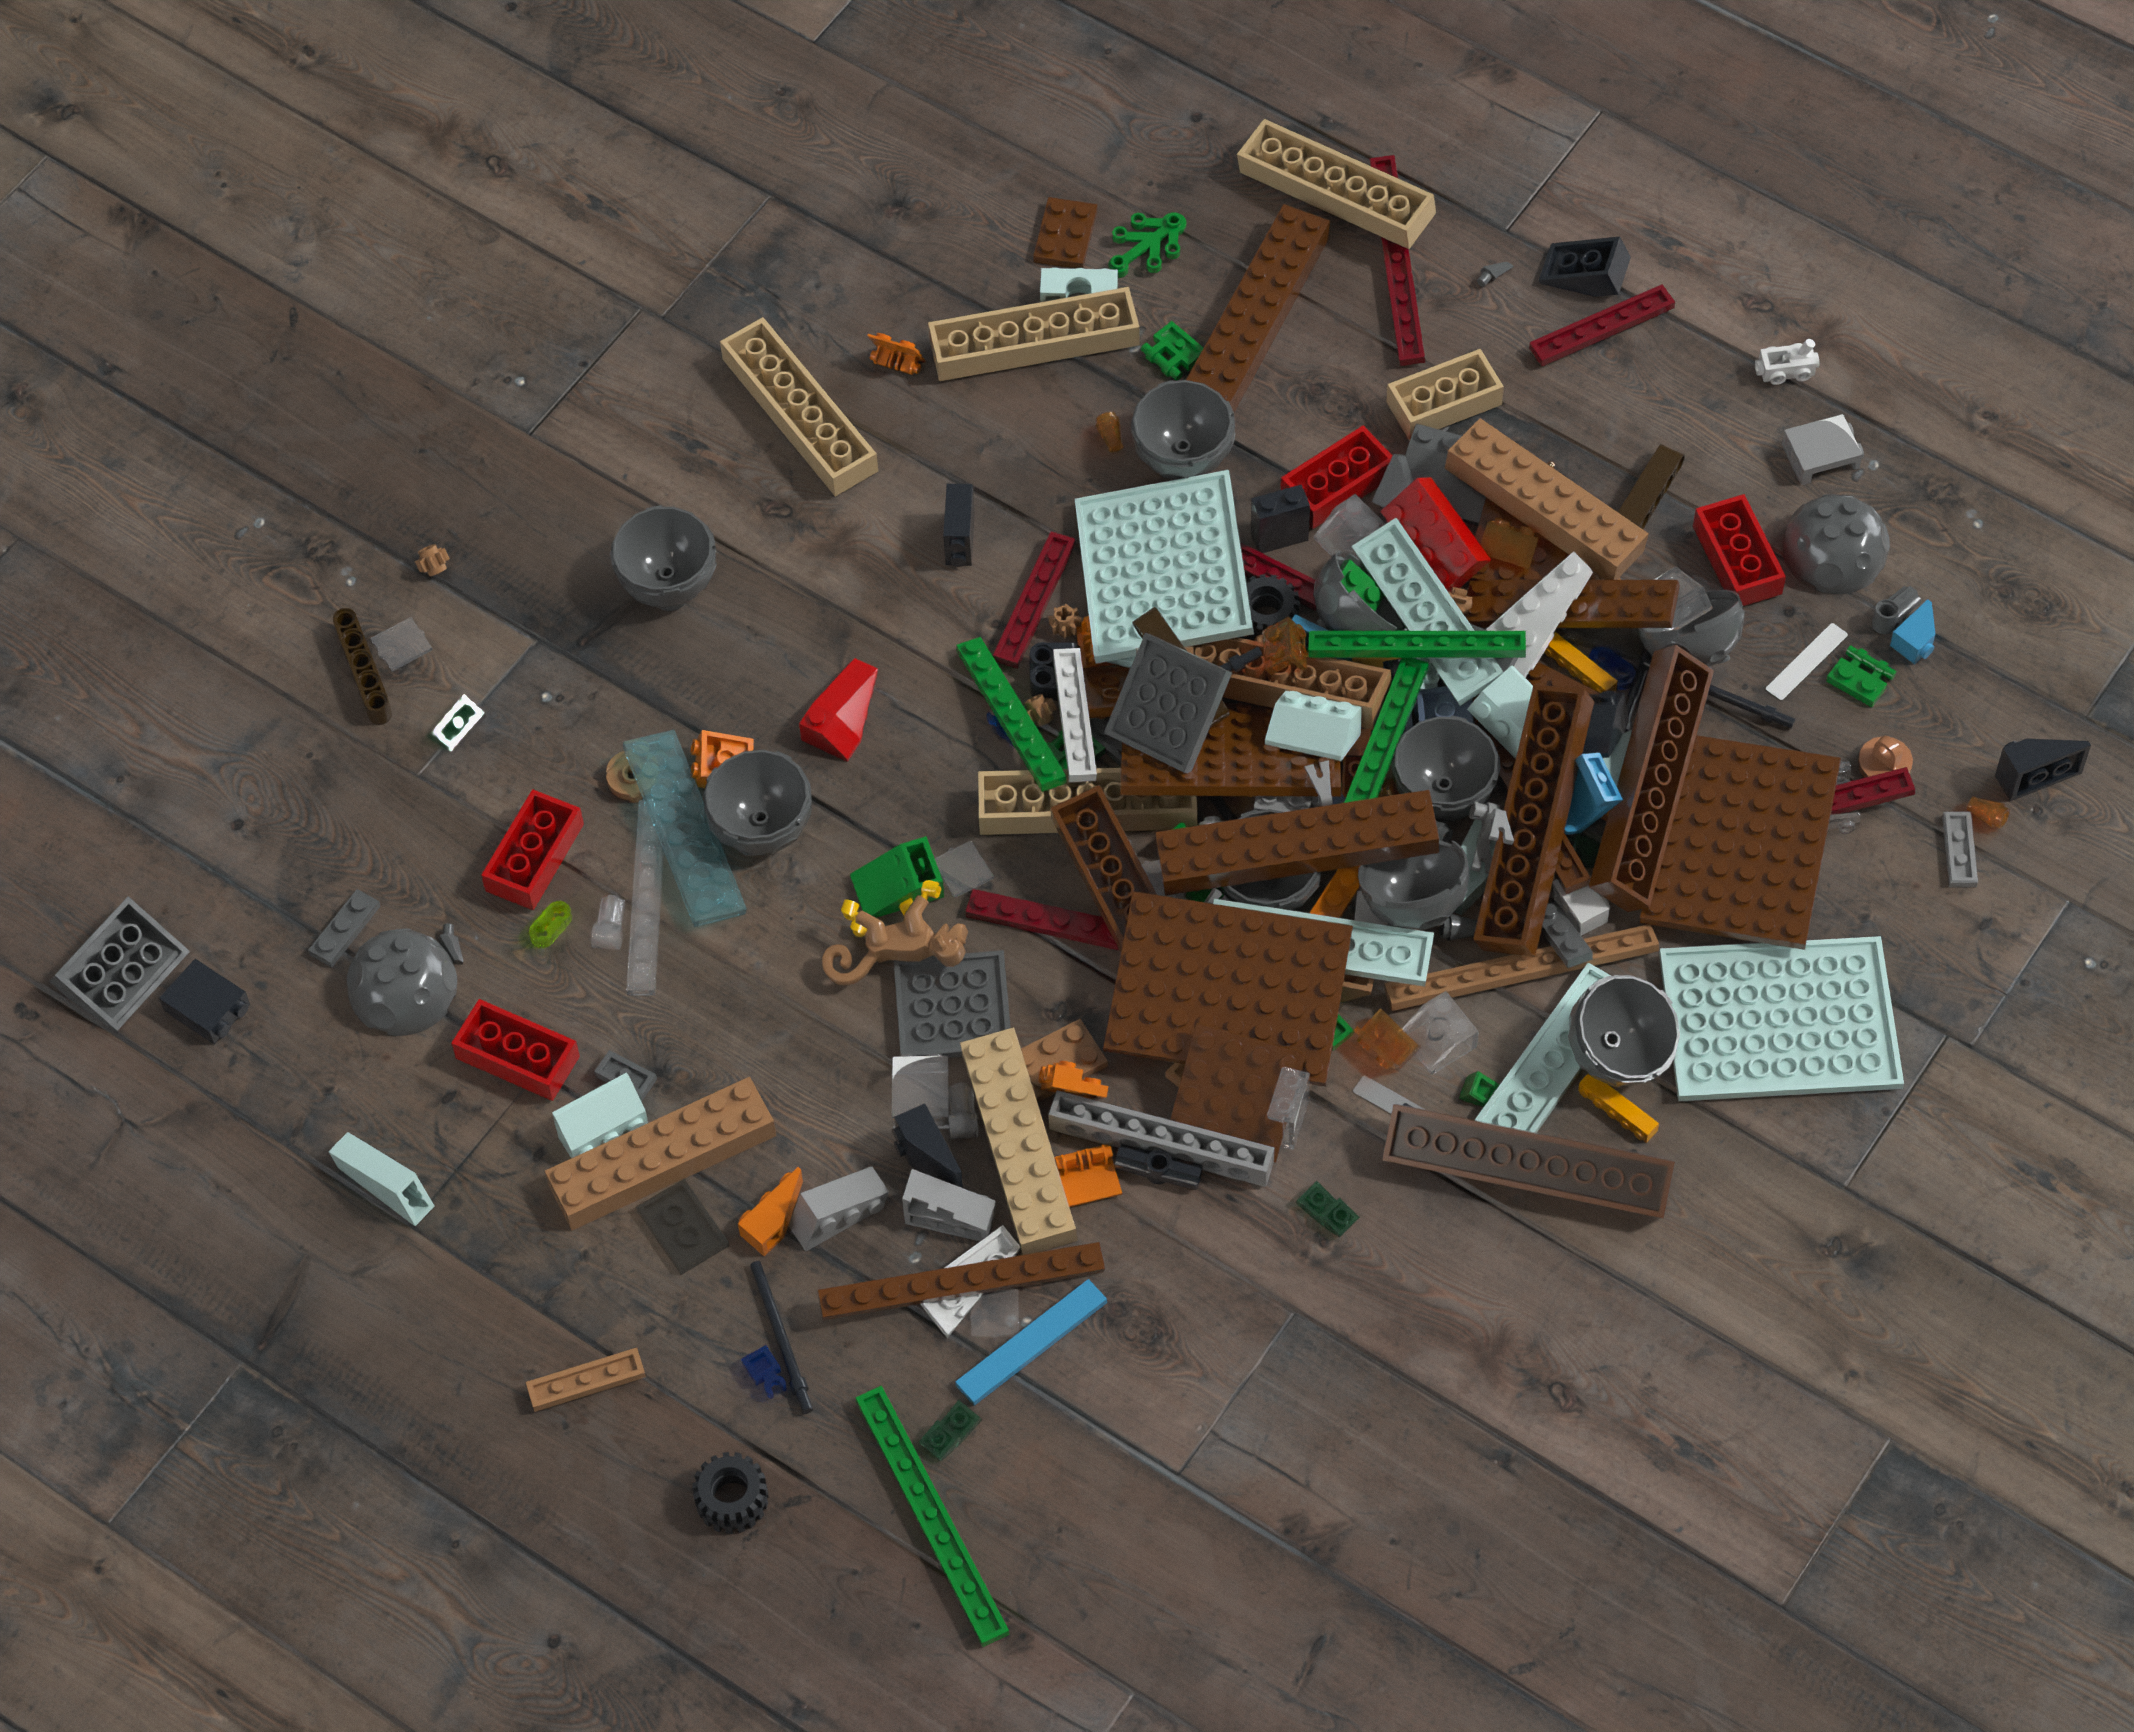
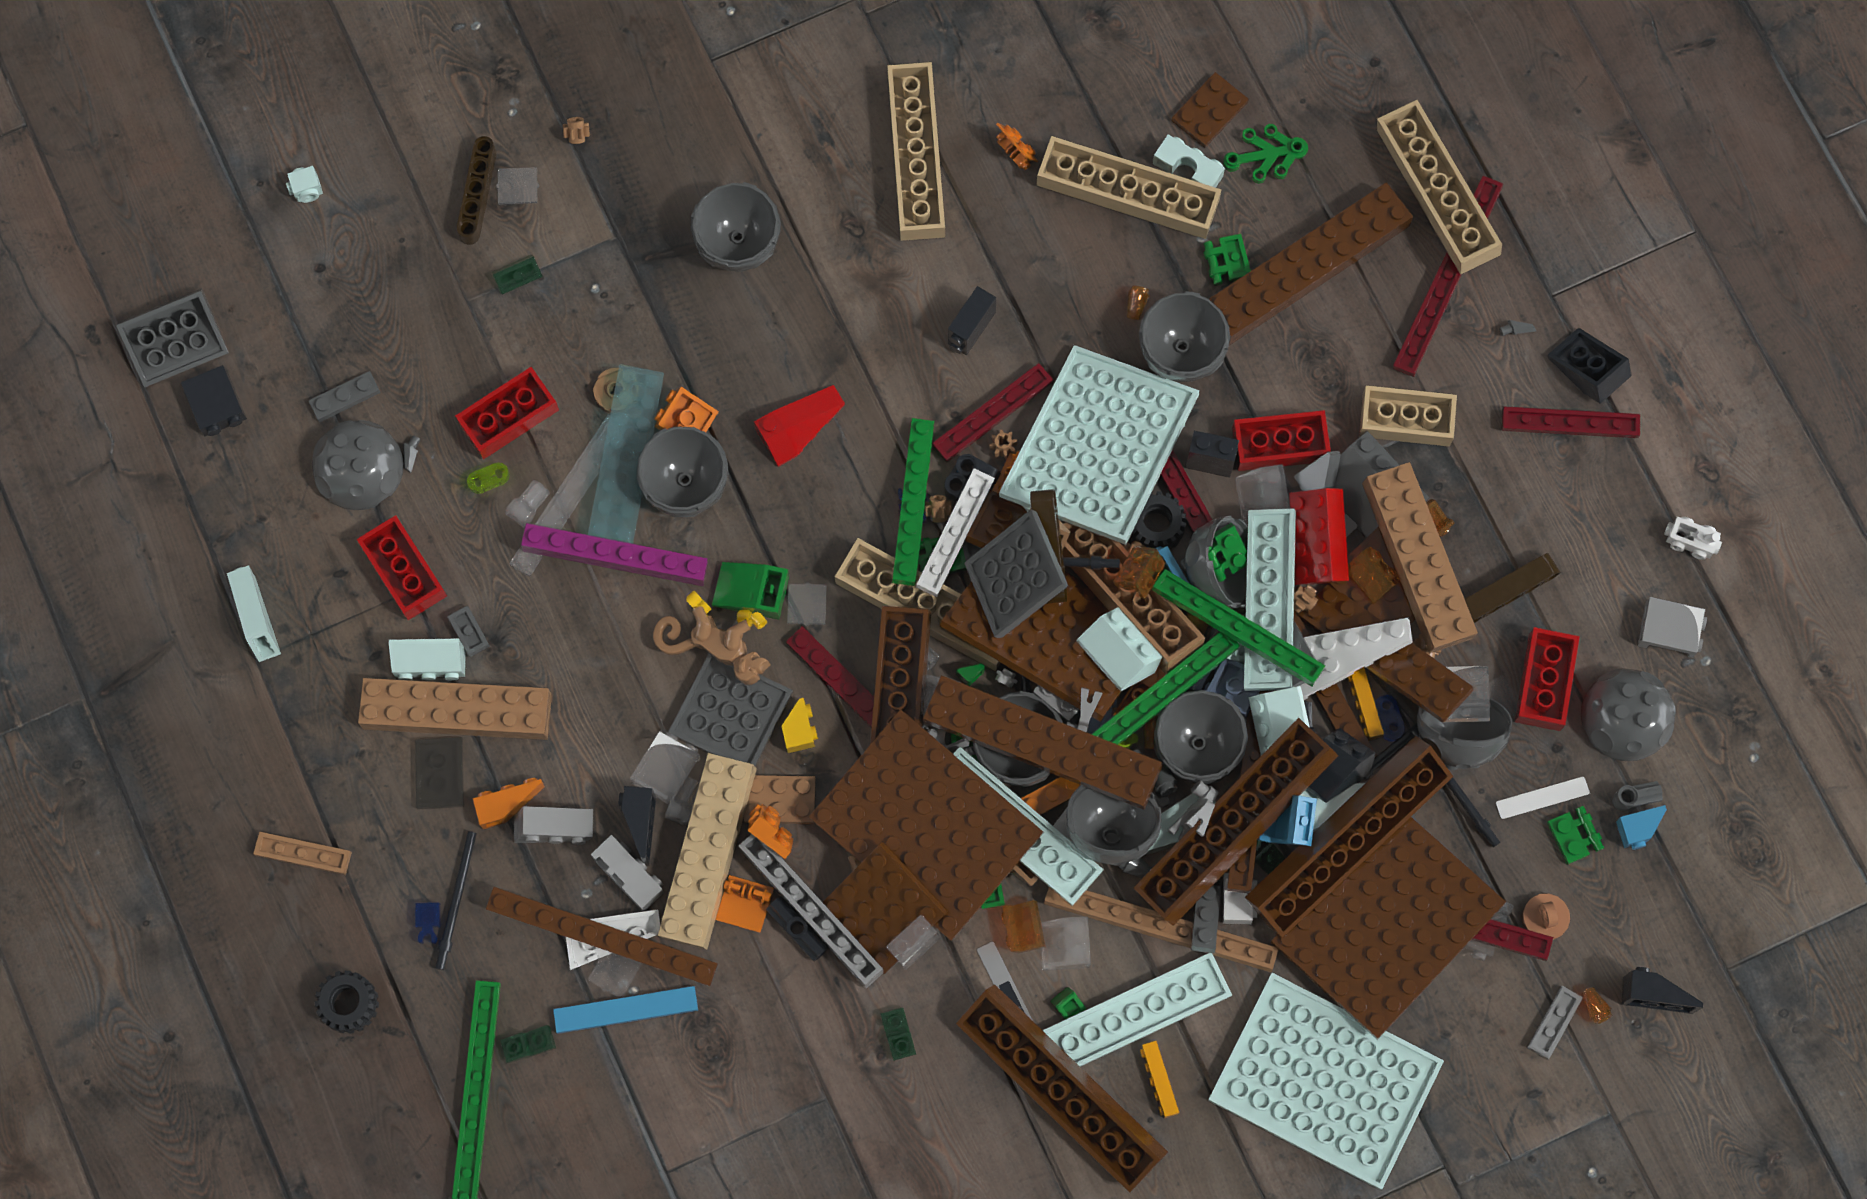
camera: 30 degrees right, 15 degrees up
dark grey rock [1568,975,1680,1087] -> none
none -> light aqua brick [286,166,323,203]
none -> magenta brick [521,523,708,586]
none -> yellow slope [782,698,818,753]

